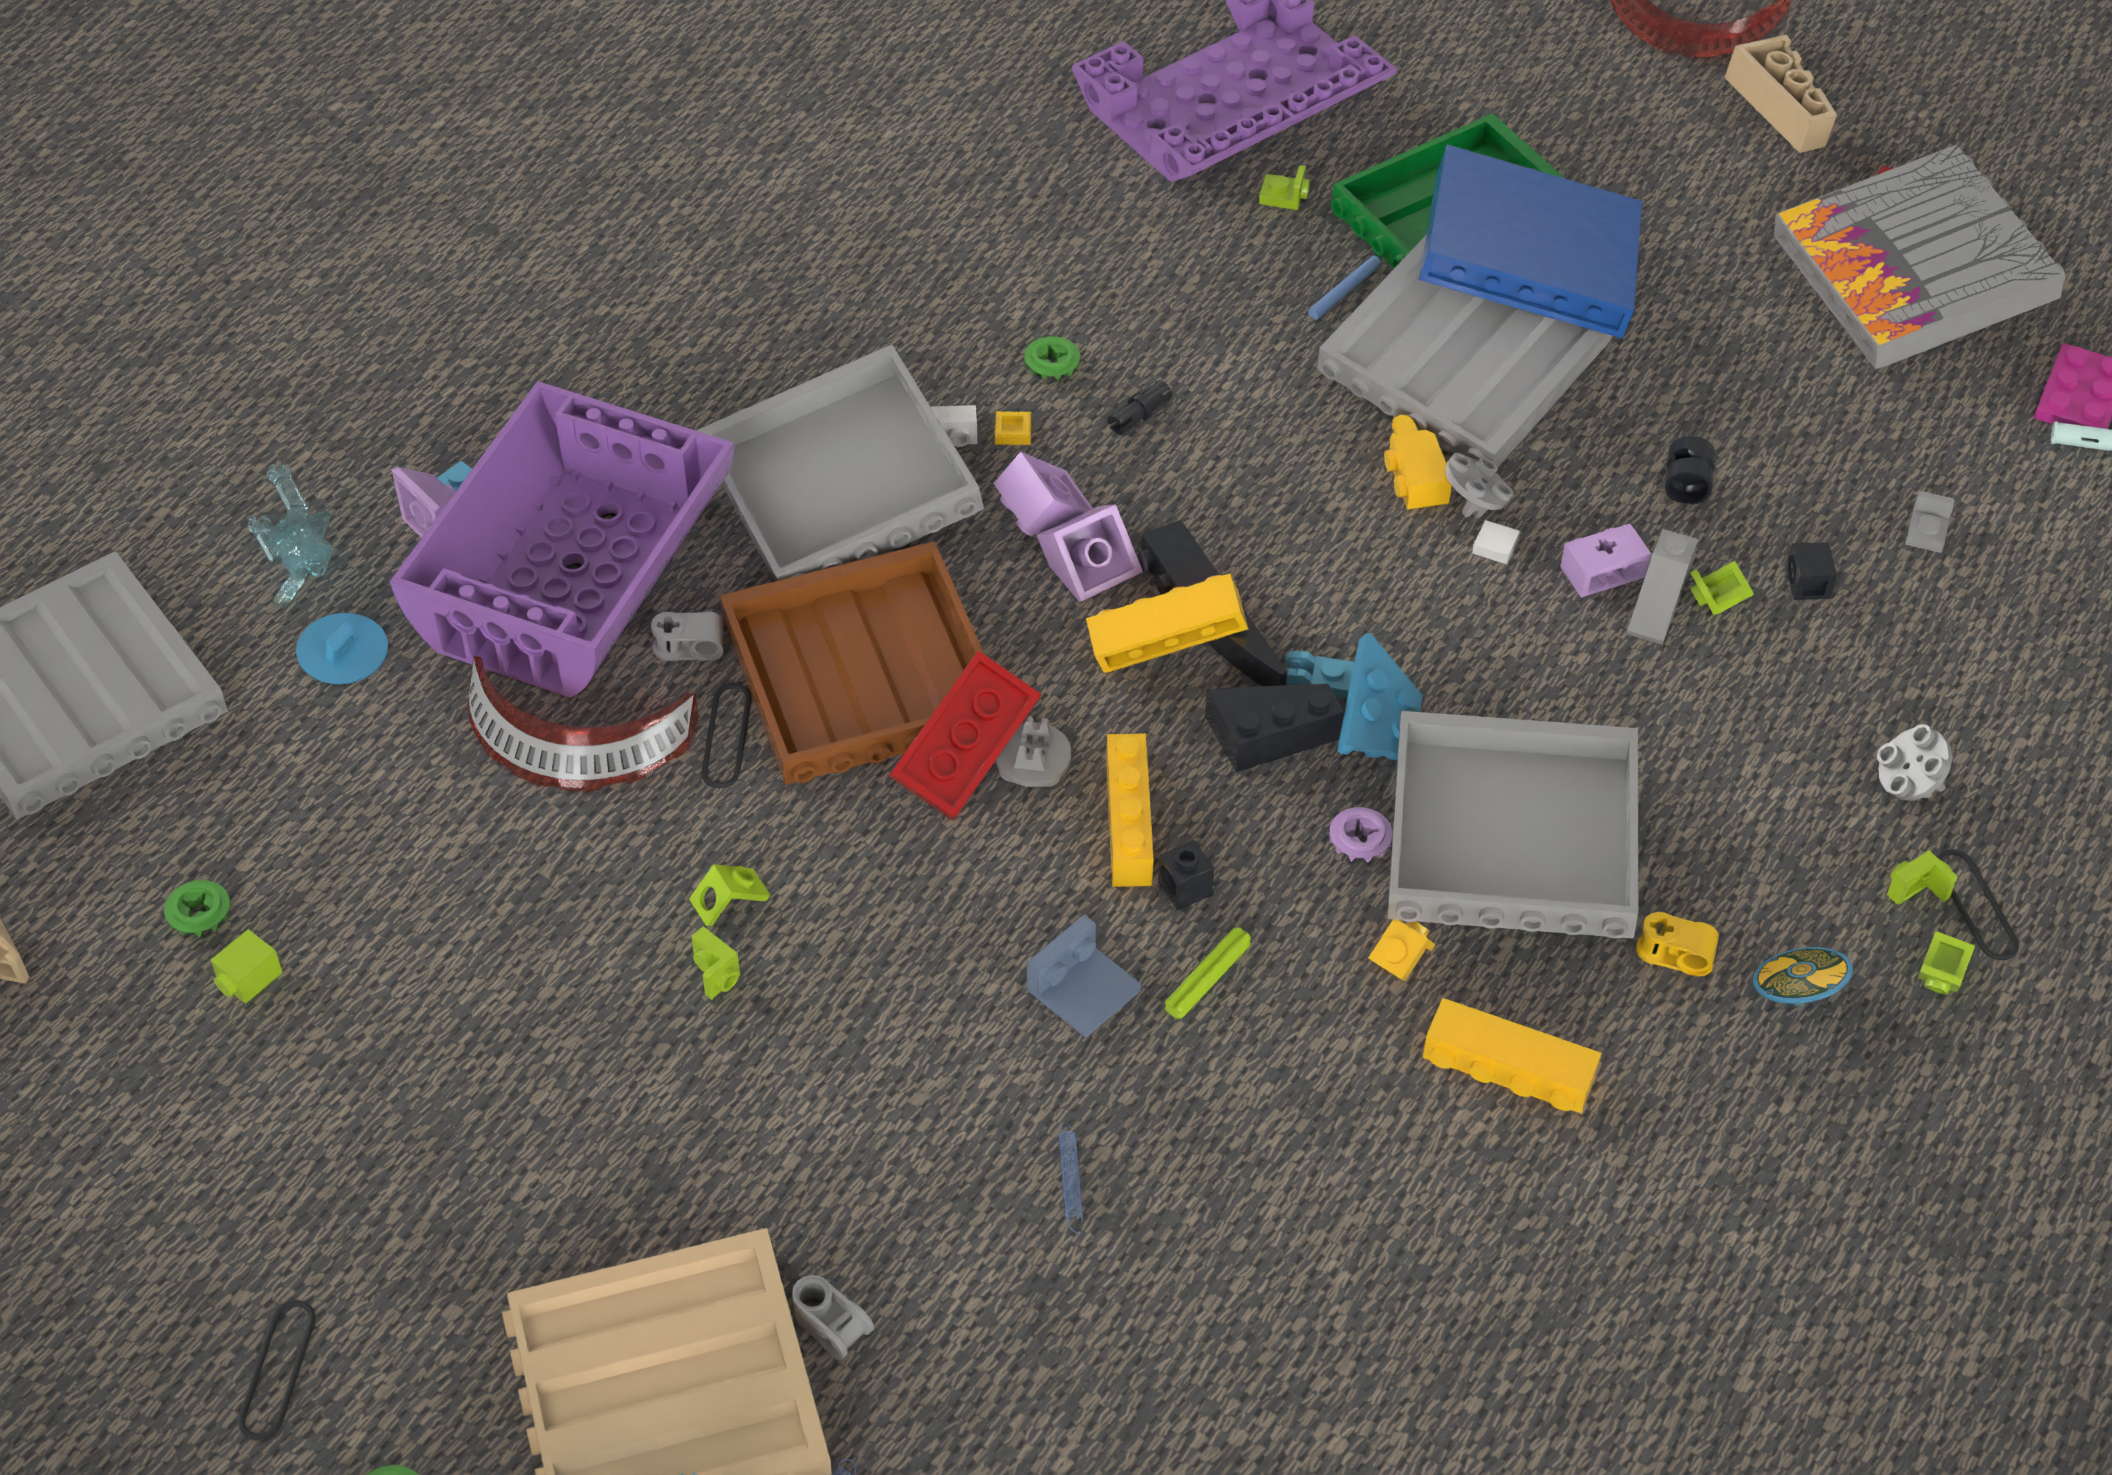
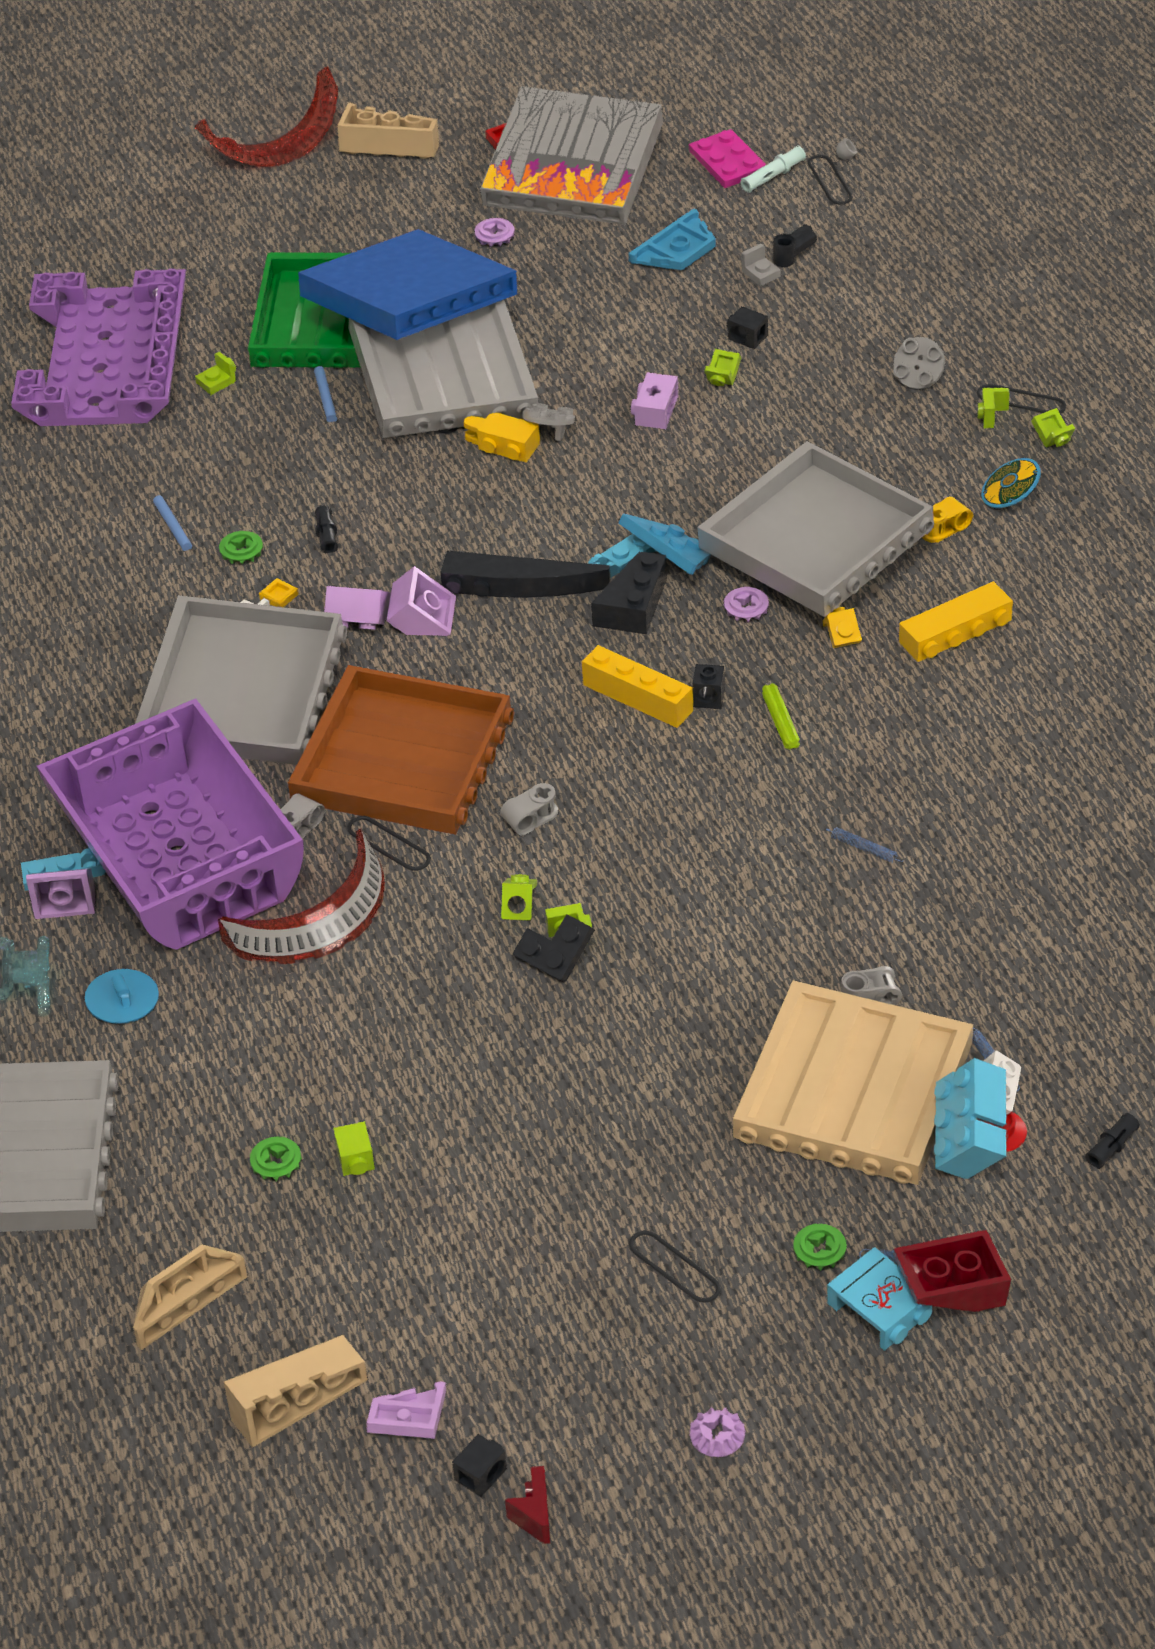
camera: 50 degrees left, 5 degrees down
red plate [889,650,1042,820] -> none
light grey plate [995,716,1071,787] -> none
sand blue bracket [1027,915,1141,1037] -> none
yellow brick [1086,573,1248,673] -> none
white tile [1472,520,1520,564] -> none
light grey slope [1626,529,1699,645] -> none
black wheel [1665,436,1715,504] -> none
none -> medium blue bar [153,495,192,551]
none -> lavender gear [474,218,514,247]
none -> light grey piece [500,783,558,836]
none -> black plate [512,914,595,983]
none -> dark azure wing [629,208,716,270]
none -> black piece [773,224,817,268]

